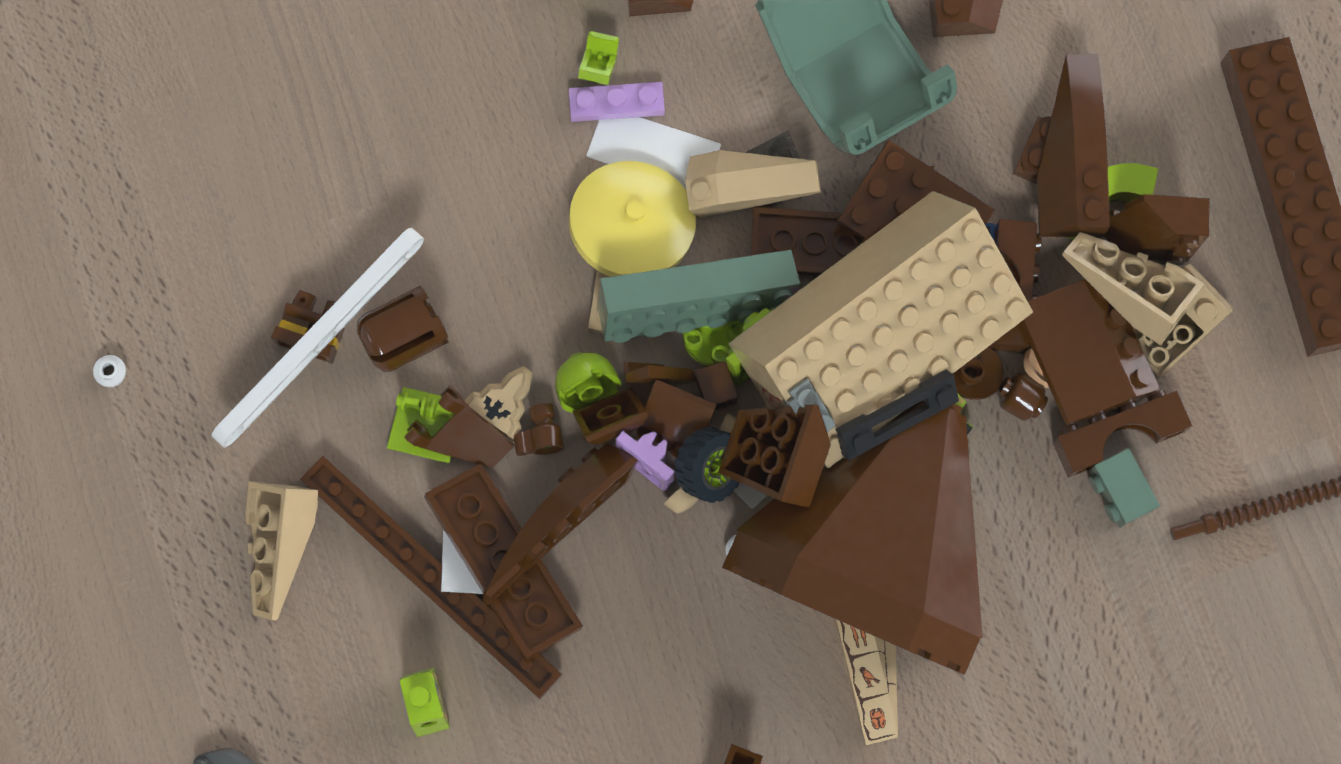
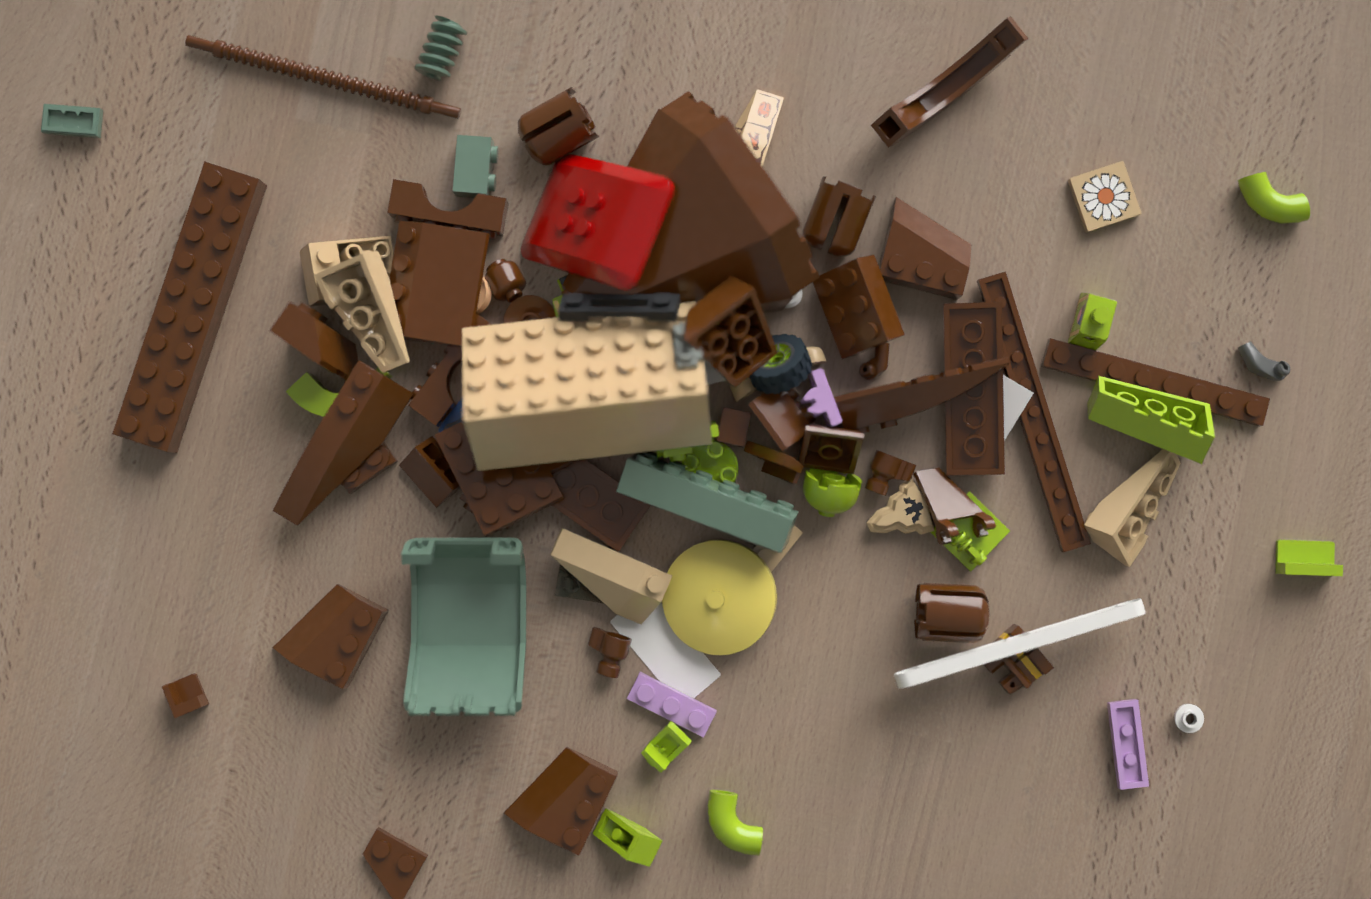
camera: 150 degrees left, 10 degrees up
none -> reddish brown brick [399,436,460,508]
none -> sand green piece [414,15,467,81]
none -> reddish brown cylinder [518,87,600,165]
none -> red wedge [521,154,674,290]
none -> reddish brown piece [588,627,632,678]
none -> lime cylinder [708,790,763,856]
none -> reddish brown cylinder [803,176,876,257]
none -> reddish brown brick [813,255,905,359]
none -> reddish brown arm [859,343,890,380]
none -> reddish brown wedge [879,197,972,300]
none -> reddish brown plate [1041,338,1270,426]
none -> lime wedge [1087,376,1215,464]
none -> lavender plate [1107,699,1149,790]
none -> lime panel [1275,540,1343,577]

